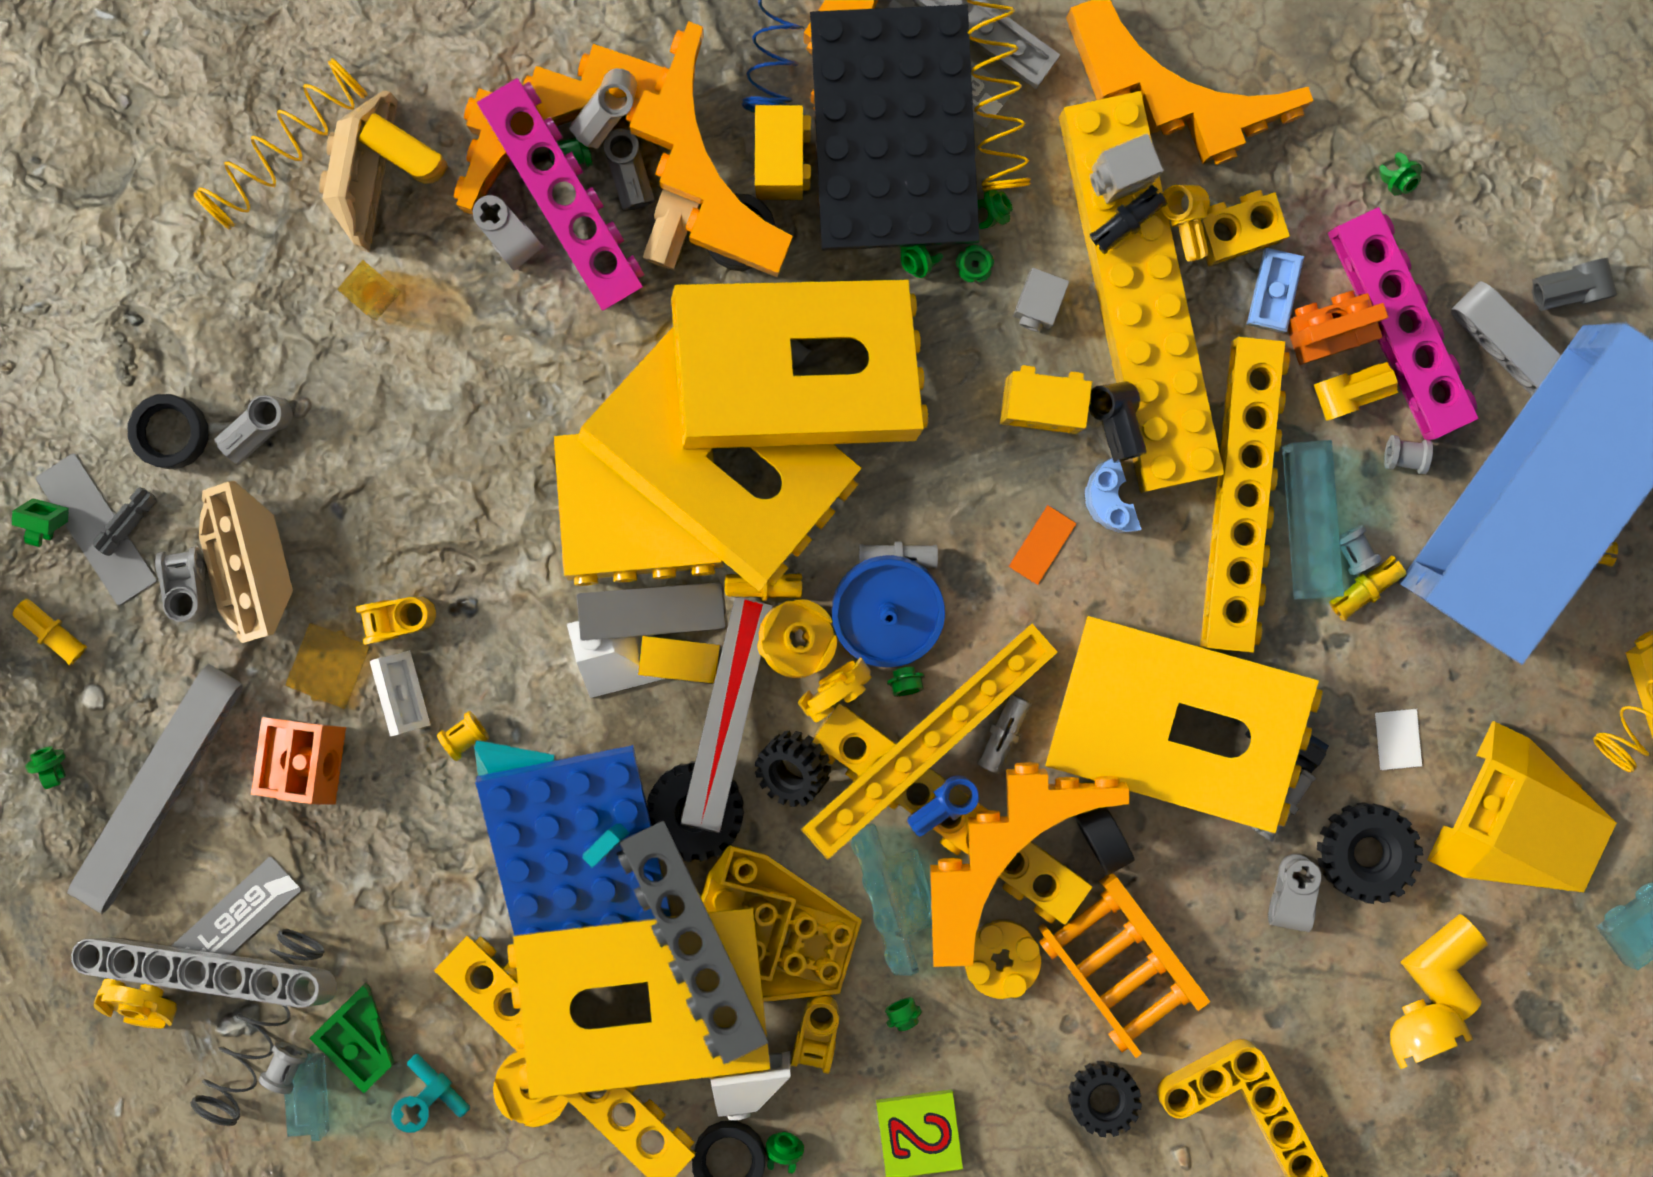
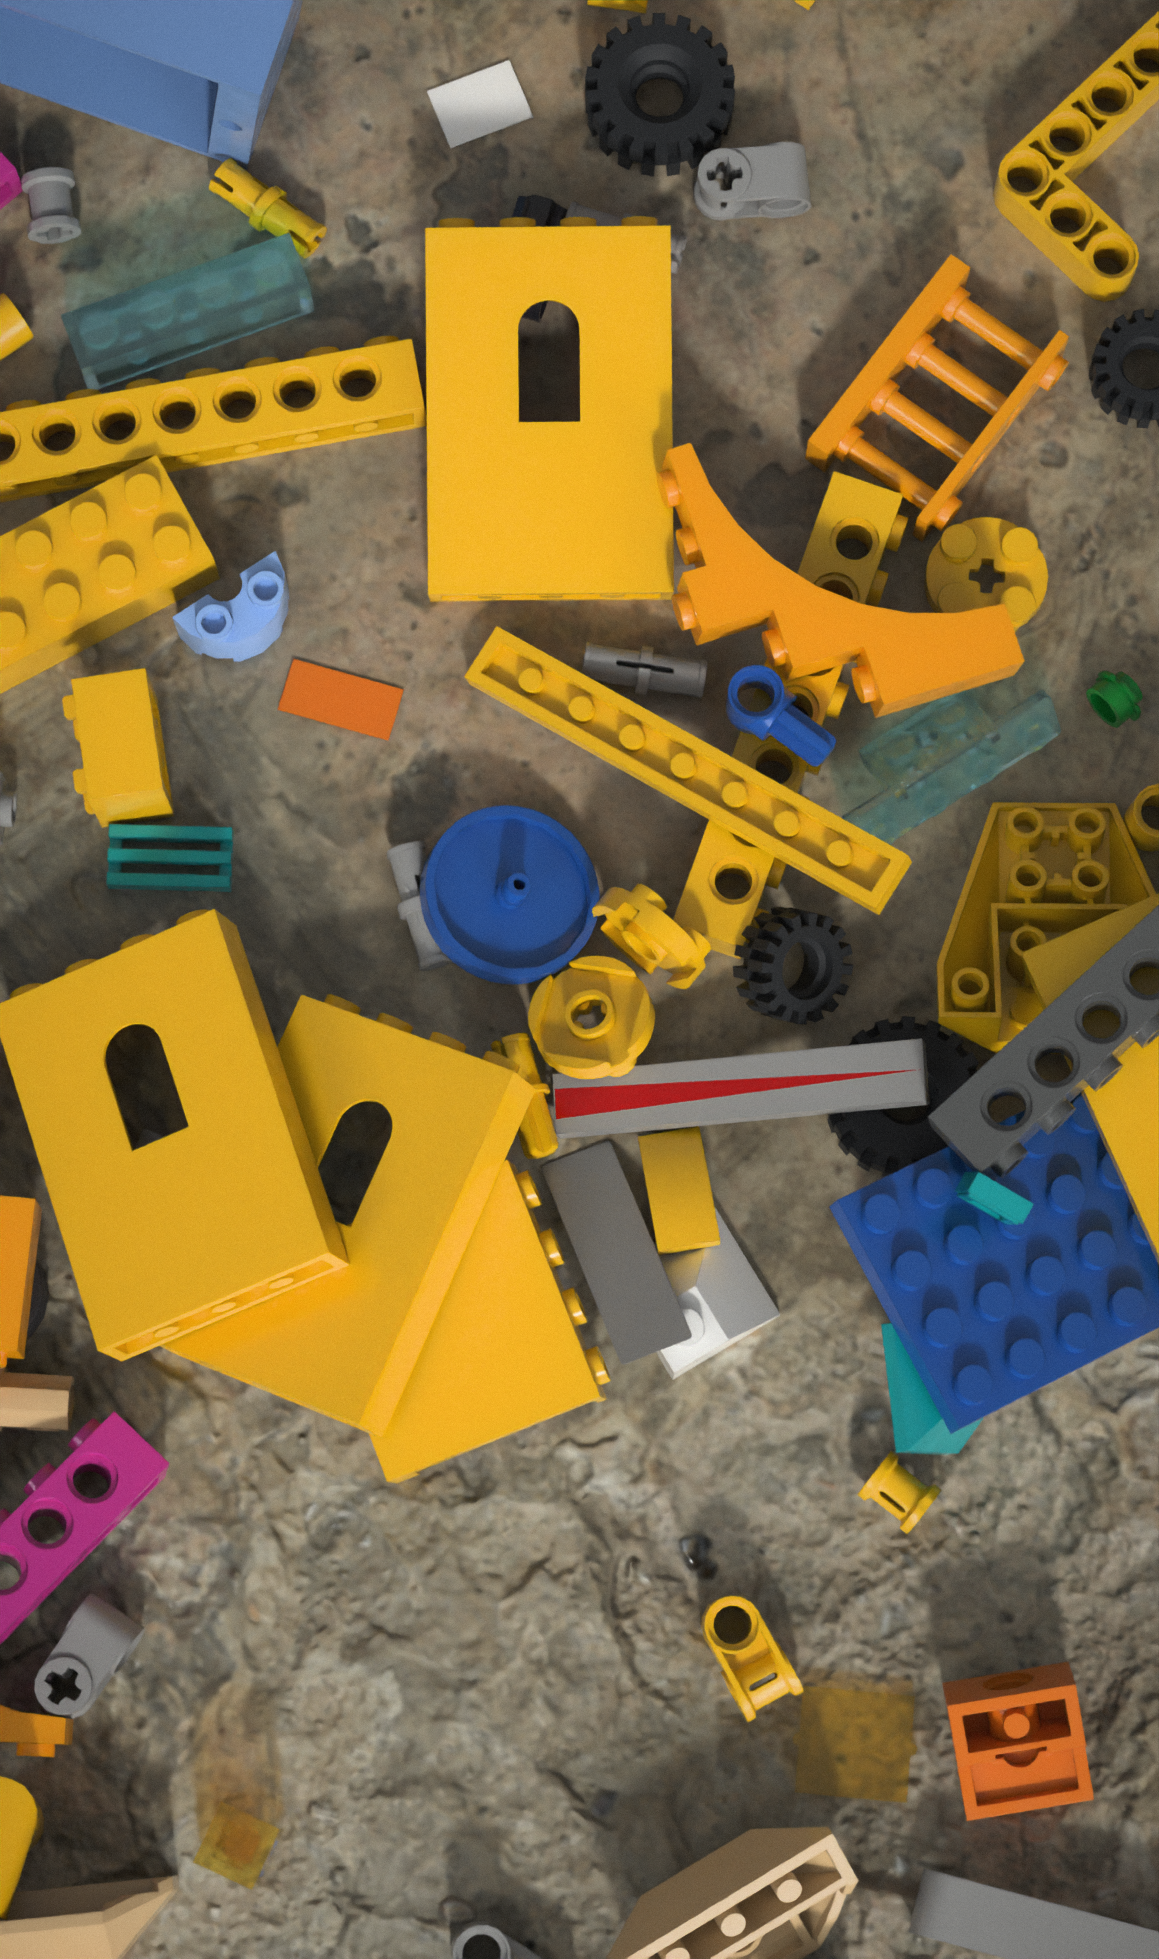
camera: 105 degrees left, 10 degrees down
white plate [370,650,430,736] -> none
green plate [887,667,925,697] -> none
black tyre [1074,807,1135,875] -> none
black piece [1089,381,1147,463] -> none
light grey bush [1332,525,1382,575] -> none
none -> teal tile [106,824,234,892]

